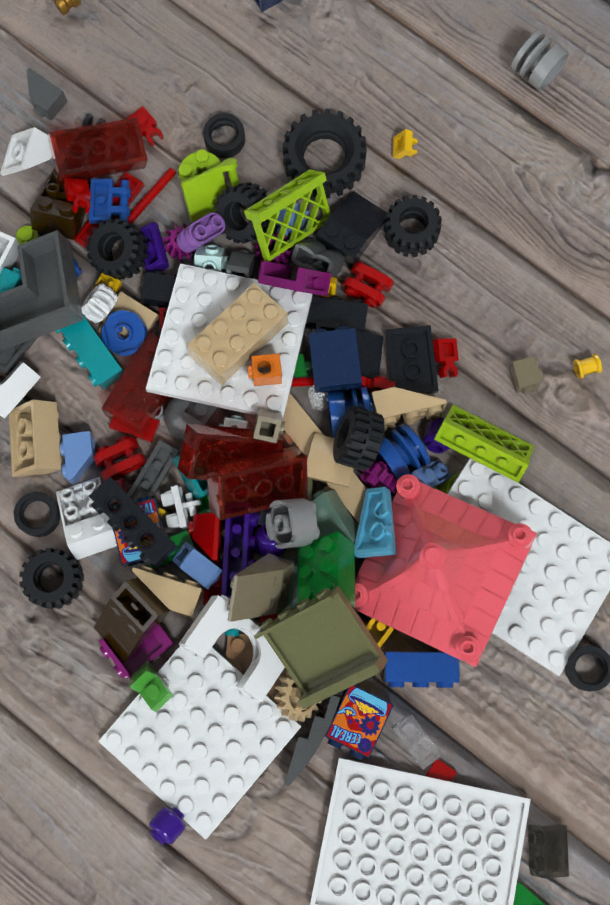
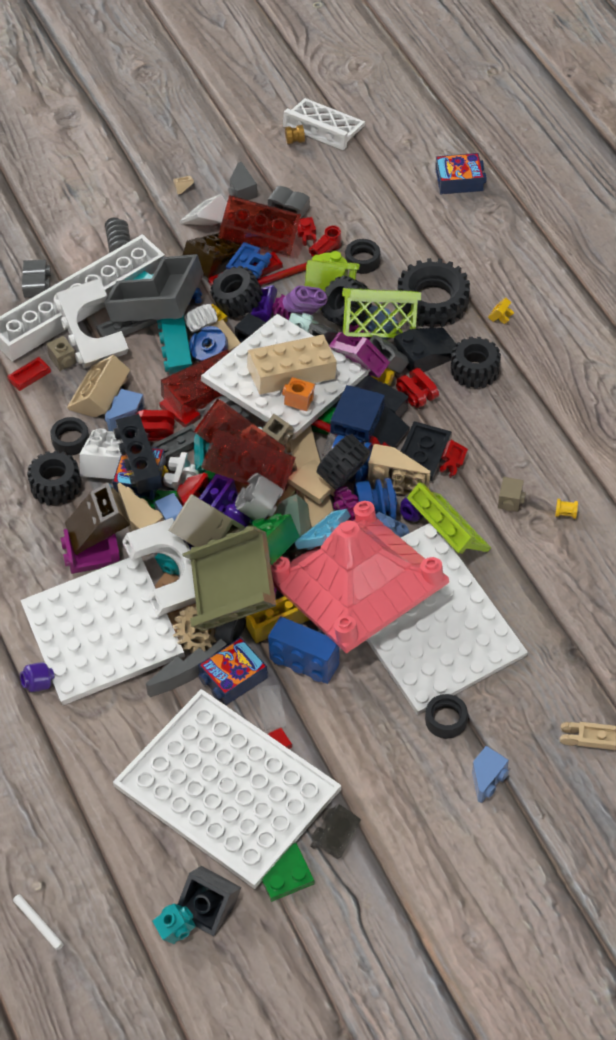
camera: 25 degrees right, 25 degrees down
red plate [63,178,91,213] -> none
bright green slope [129,661,173,712] -> none
none -> dark grey brick [268,186,310,220]
none -> red piece [309,225,342,257]

